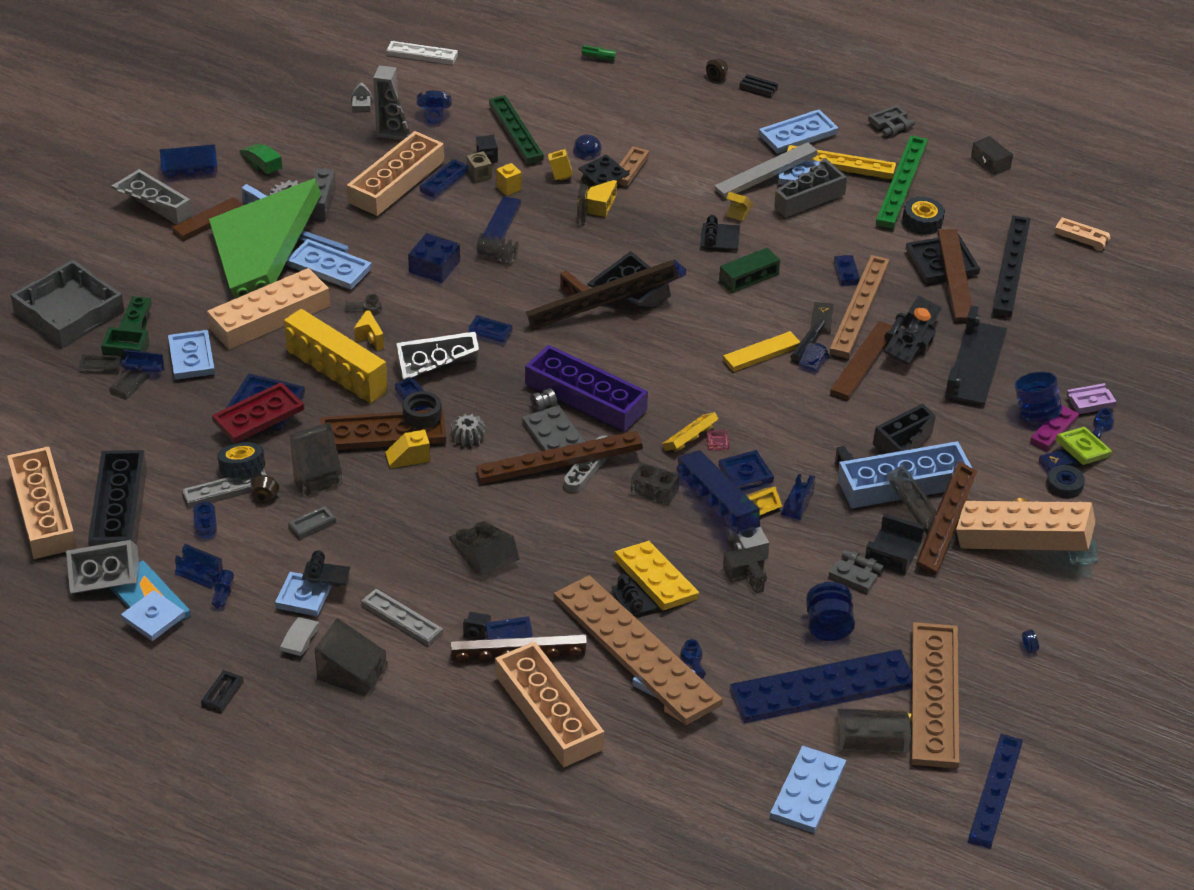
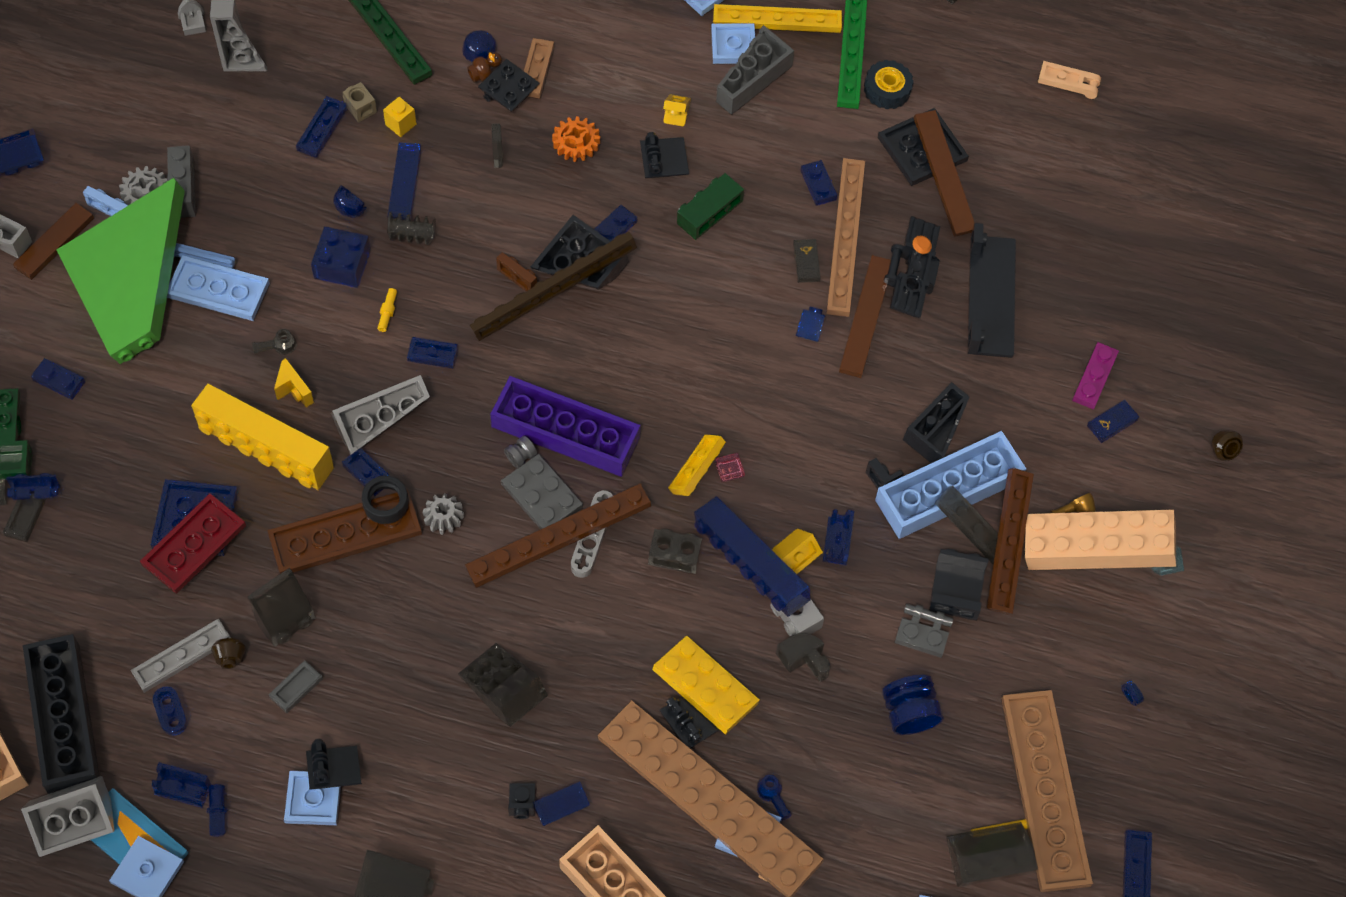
camera: 15 degrees left, 20 degrees up
light blue plate [168,330,215,380] -> none
light nougat brick [207,268,330,350] -> none
black wheel [217,442,265,478] -> none
green slope [240,144,282,174] -> none
light grey slope [280,617,319,656] -> none
light nougat brick [347,131,444,216] -> none
light grey tile [361,589,443,647] -> none
yellow slope [385,430,430,469] -> none
clear blue tile [417,90,452,125] -> none
plate [451,635,586,661] -> none
black brick [476,135,498,163] -> none
yellow brick [548,149,573,180] -> none
yellow slope [582,180,617,217] -> none
light grey tile [715,142,818,199] -> none
clear blue plate [718,450,774,493] -> none
yellow tile [723,331,801,372] -> none
clear blue plate [730,649,912,723] -> none
black axle [790,319,825,363] -> none
black plate [992,215,1031,317] -> none
clear blue wheel [1014,371,1063,423] -> none
black bush [1047,465,1085,498] -> none
lime tile [1055,427,1112,465] -> none
lavender plate [1066,383,1117,414] -> none
clear blue bar [1092,408,1114,440] -> none
none -> clear blue plate [31,358,85,400]
none -> clear blue hair [333,185,367,218]
none -> yellow bar [377,288,397,332]
none -> reddish brown animal [467,52,502,83]
none -> orange gear [552,116,600,162]
none -> dark brown cone [1212,430,1243,461]

